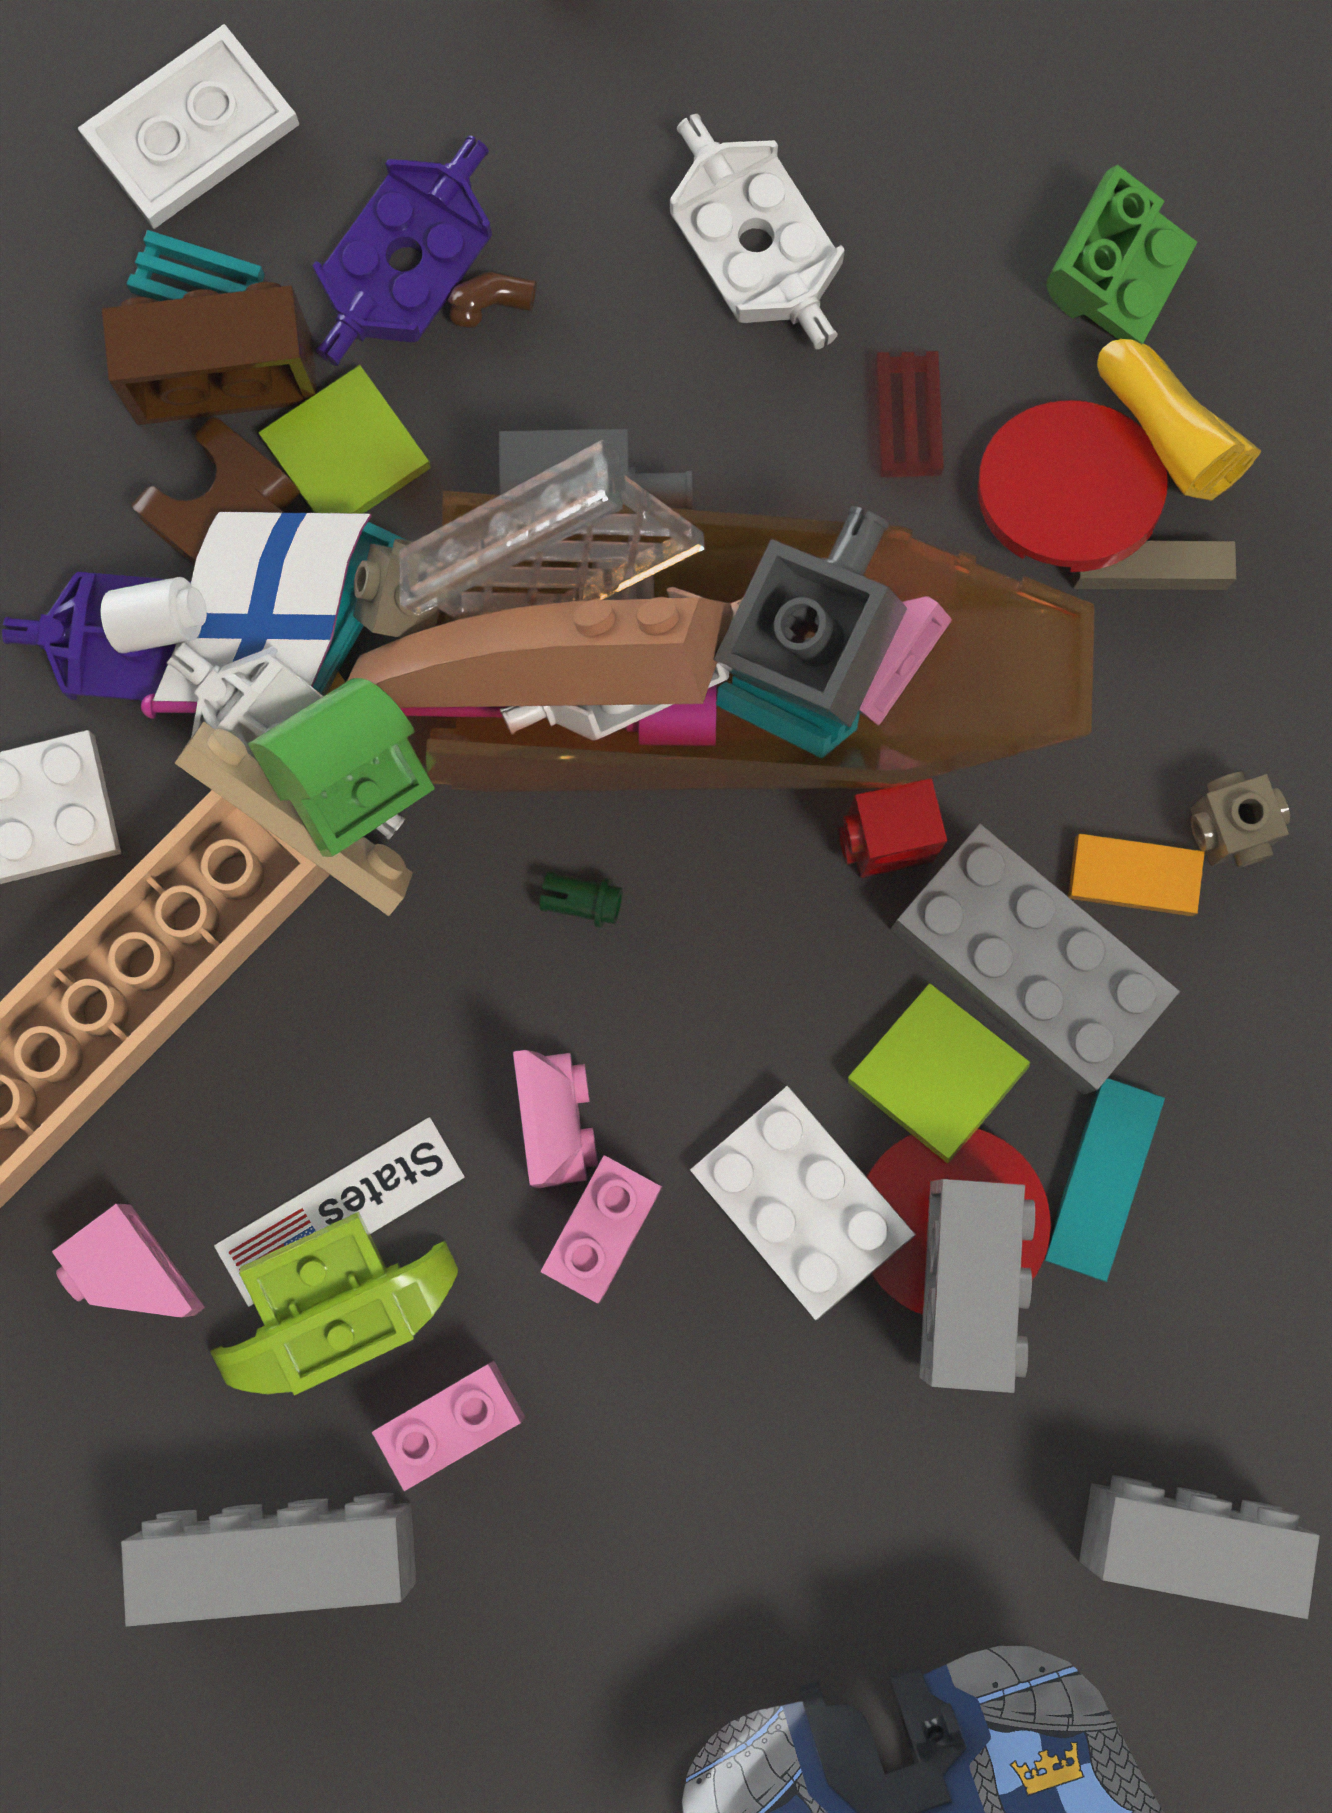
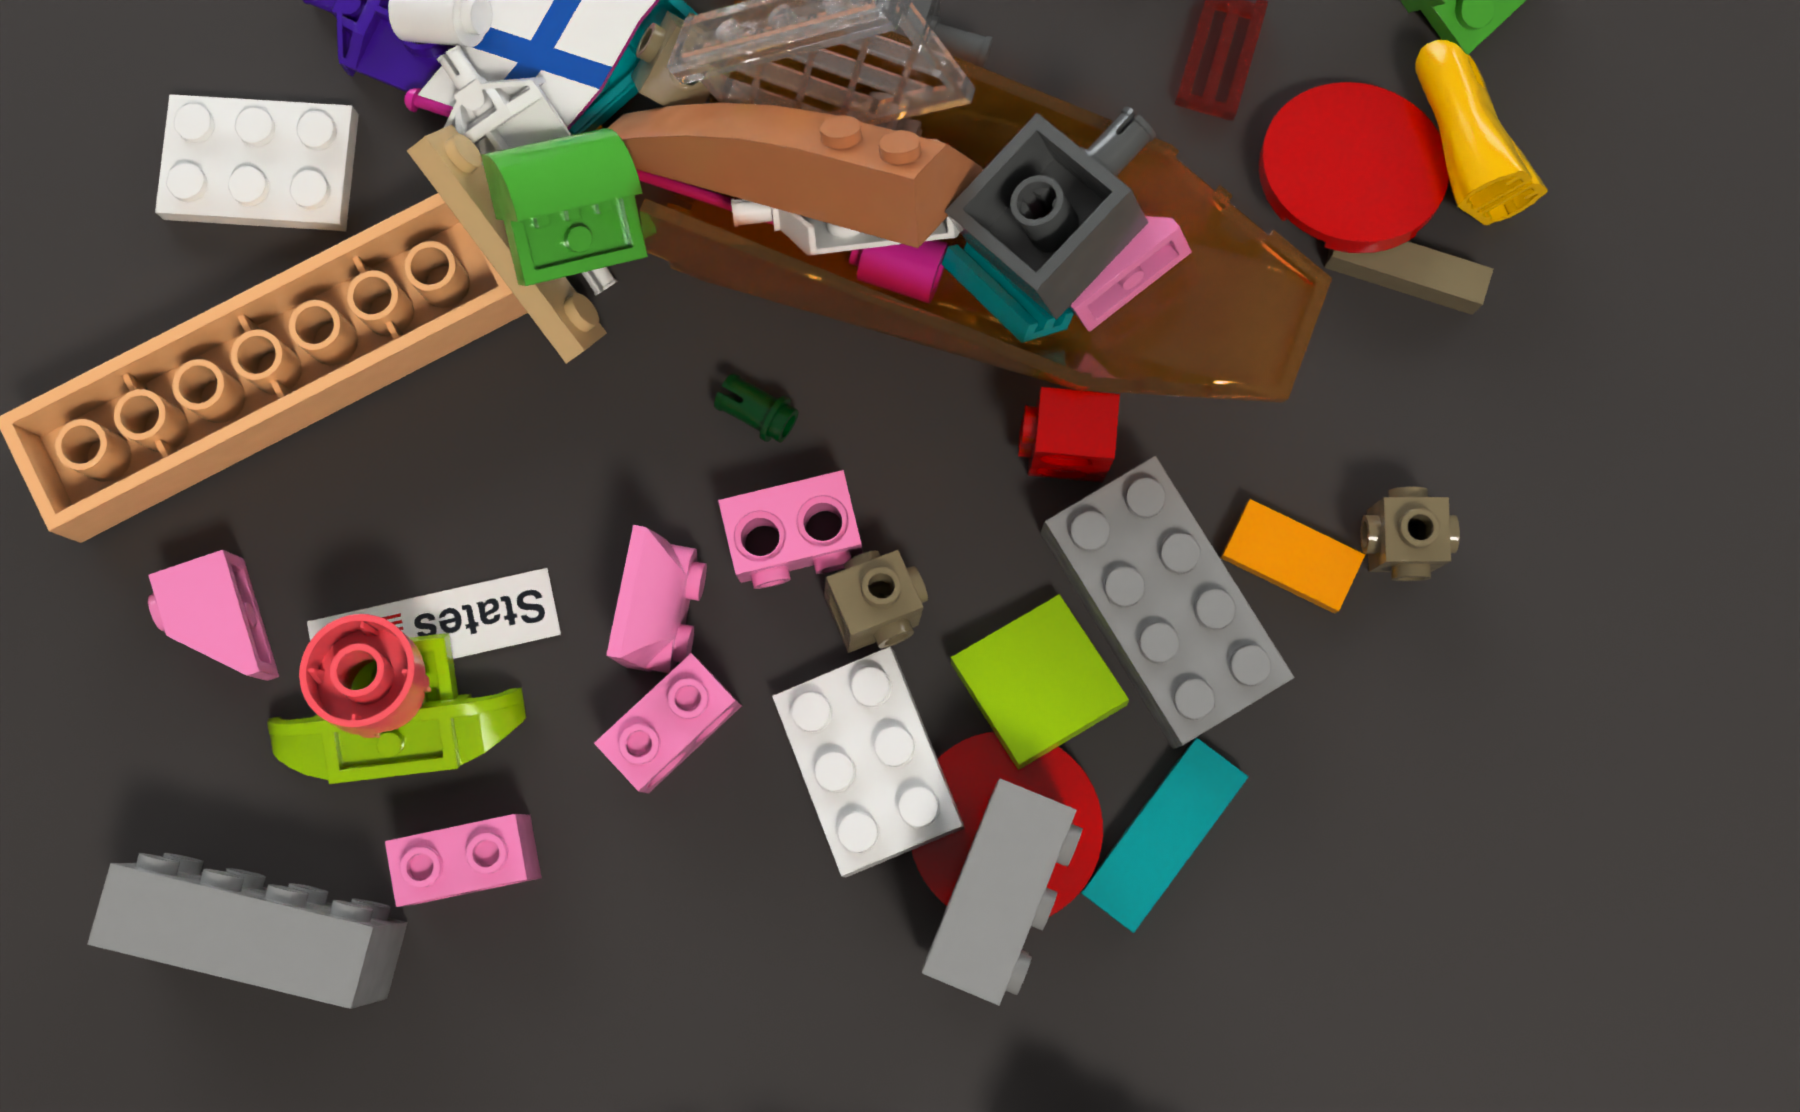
camera: 20 degrees right, 0 degrees up
none -> coral piece [299,614,431,738]
none -> bright pink brick [718,470,863,589]
none -> dark tan brick [824,550,928,653]

